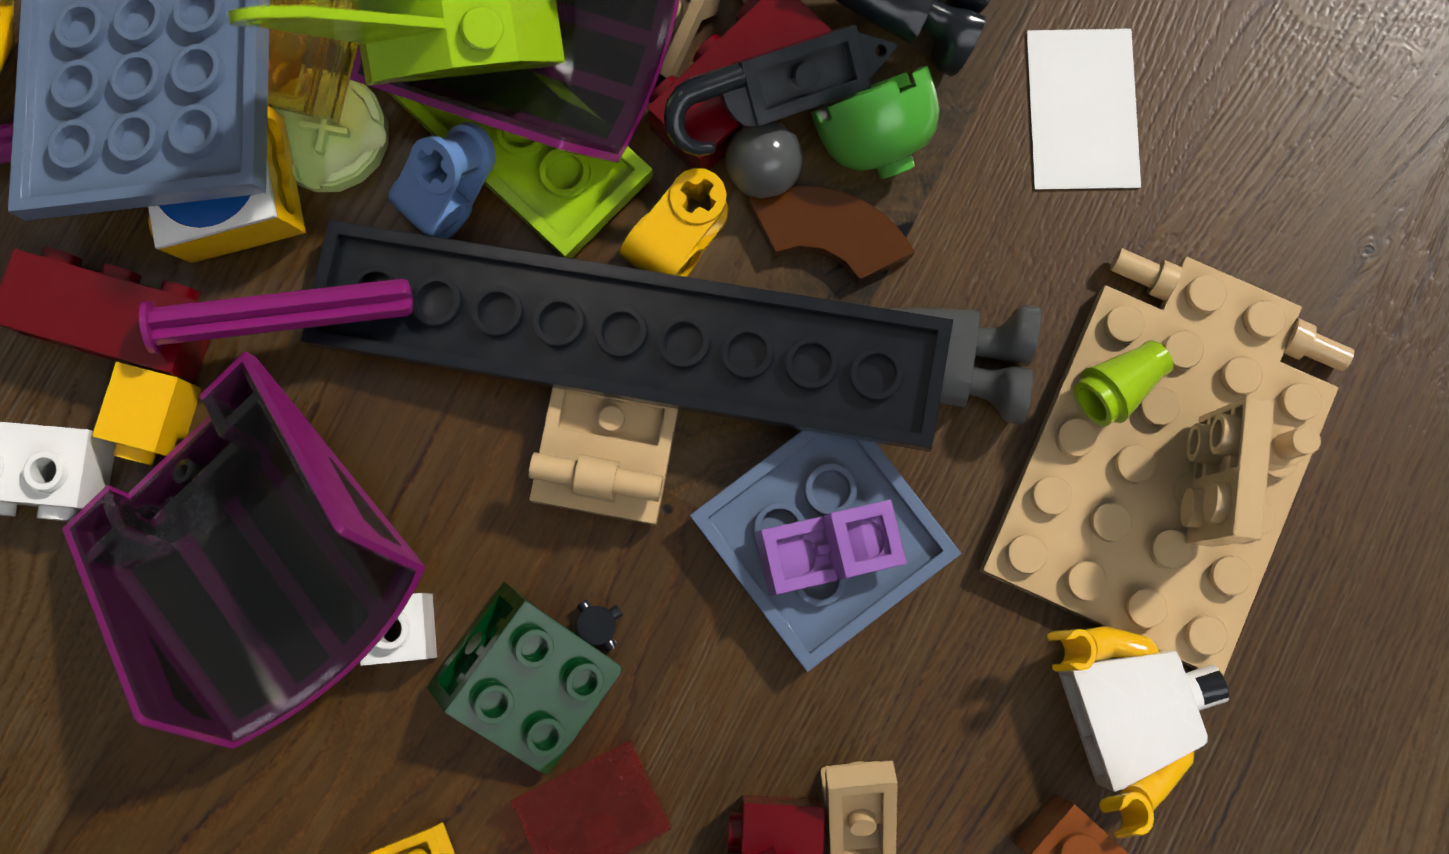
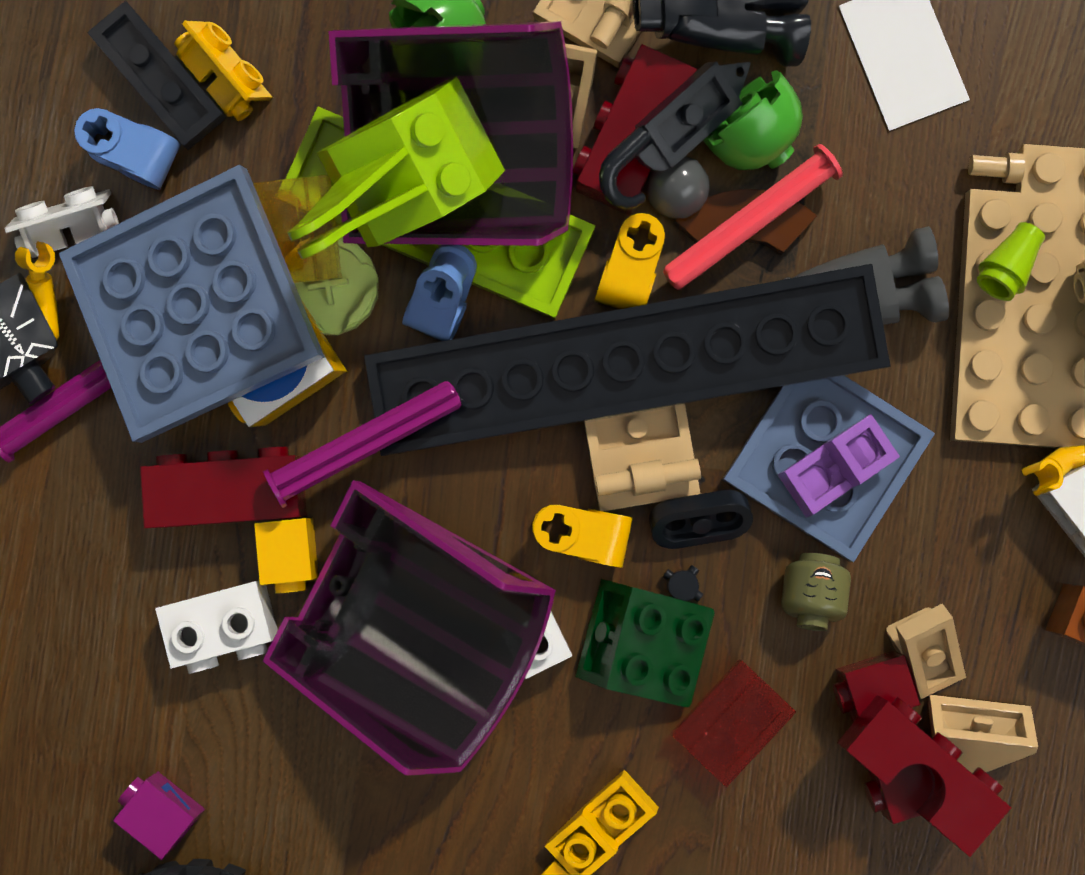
camera: 15 degrees left, 5 degrees up
none -> yellow piece [532,505,633,568]
none -> black plate [649,490,753,549]
none -> coral axle [663,144,843,290]
none -> olive head [781,553,851,631]

